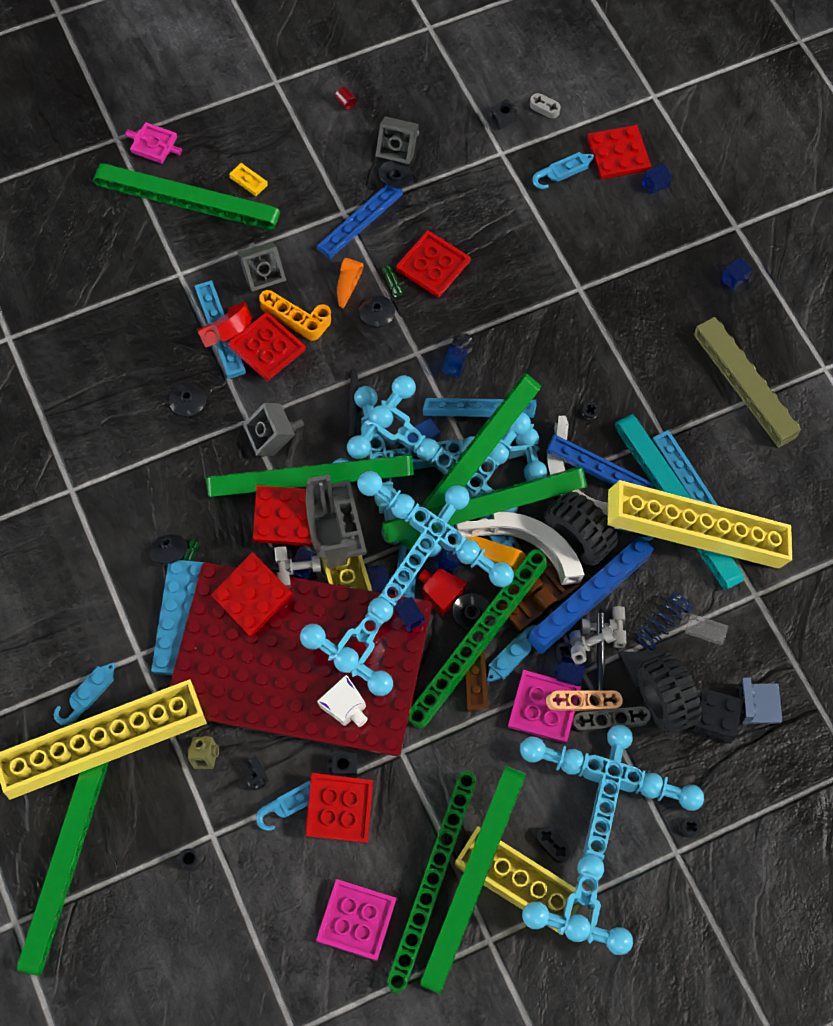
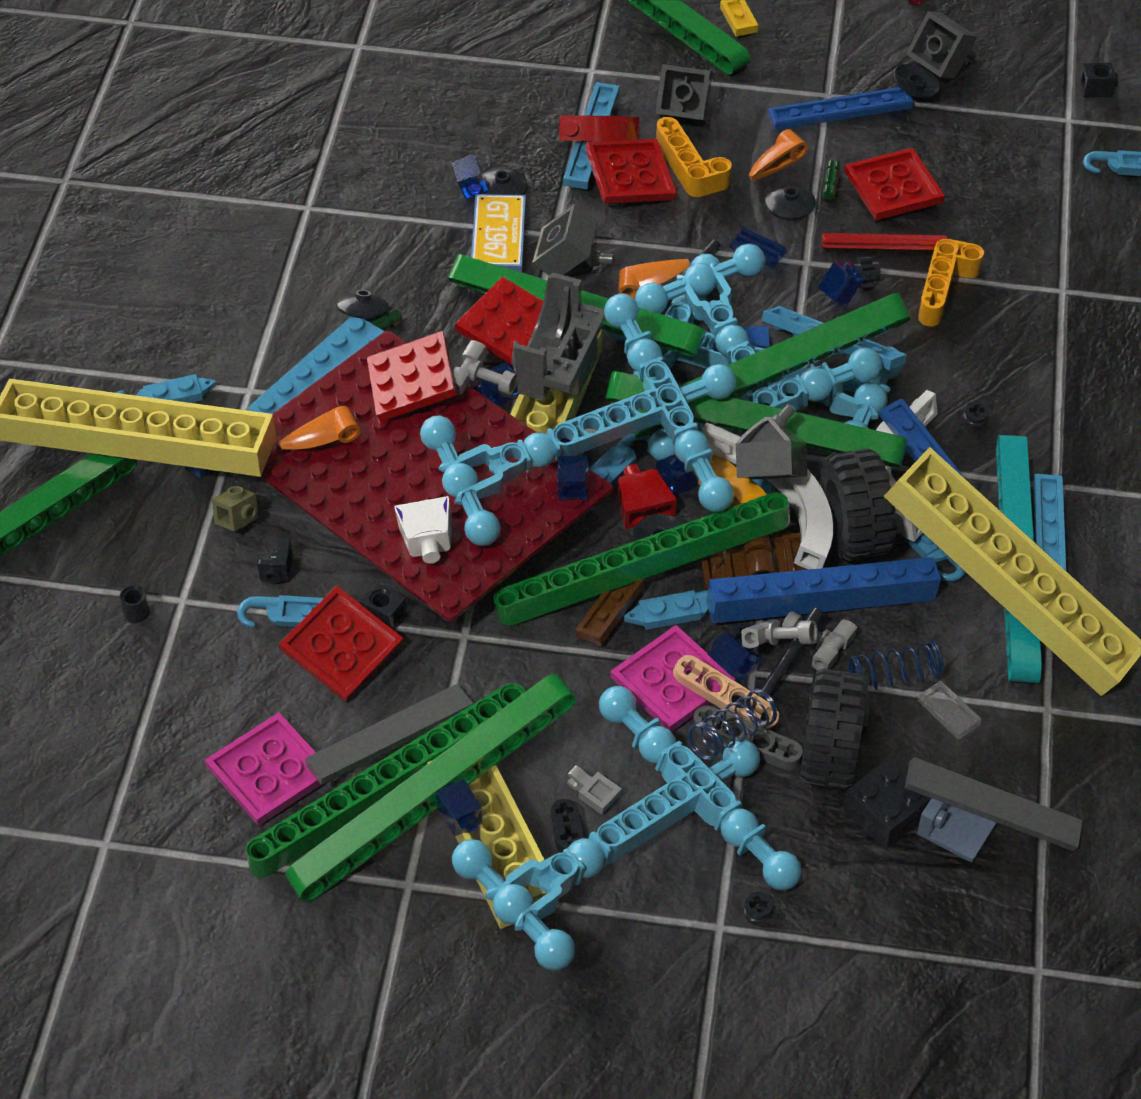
camera: 35 degrees right, 15 degrees down
none -> orange piece [278,406,361,449]
none -> dark grey tile [305,684,473,785]
none -> clear blue brick [436,779,482,836]
none -> clear blue brick [452,154,488,199]
none -> yellow tile [471,194,526,272]
none -> light grey plate [567,765,622,815]
none -> orange piece [619,259,691,300]
none -> dark blue piece [688,689,777,760]
none -> clear blue tile [729,227,786,268]
none -> dark grey piece [736,404,807,480]
none -> red axle [822,233,948,250]
none -> dark grey tile [905,757,1082,851]
none -> light orange beam [918,239,984,327]

